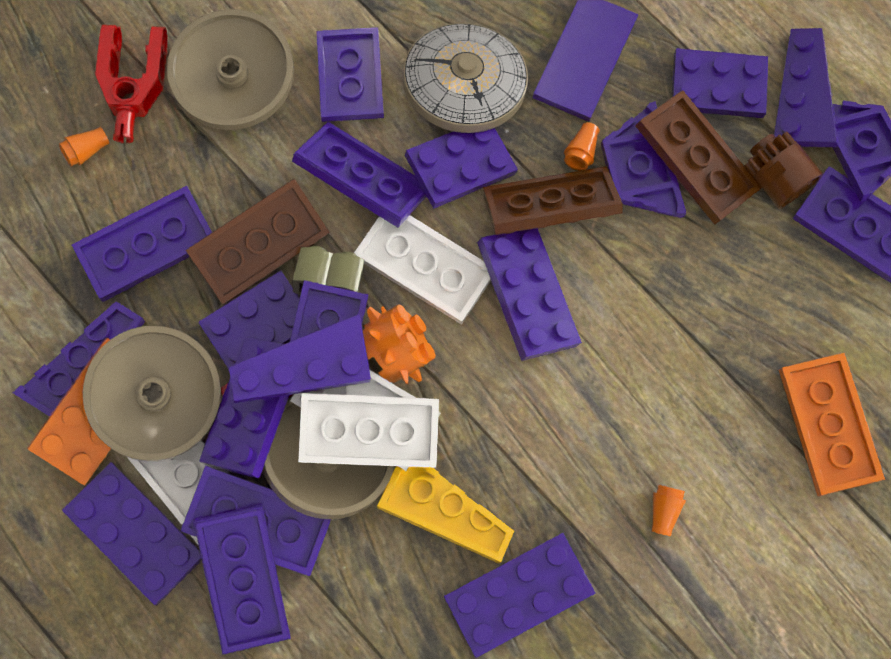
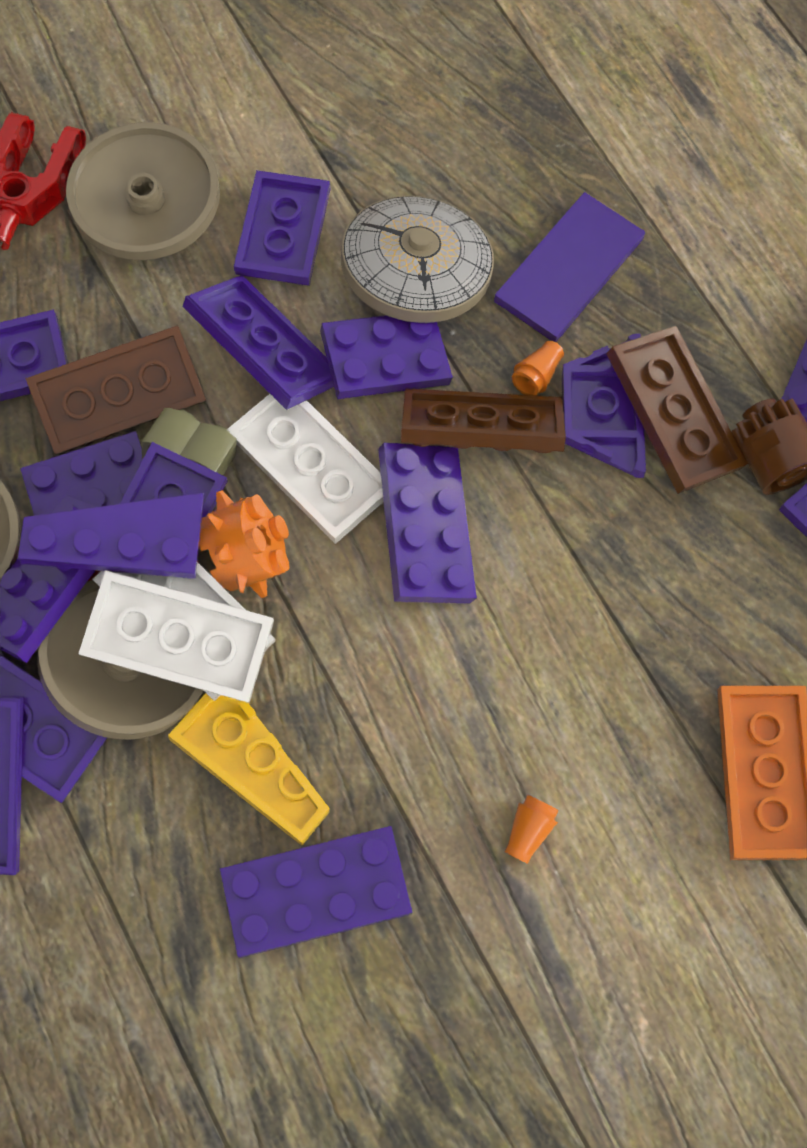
camera: 15 degrees right, 5 degrees down
dark purple plate [672,48,768,118] -> none

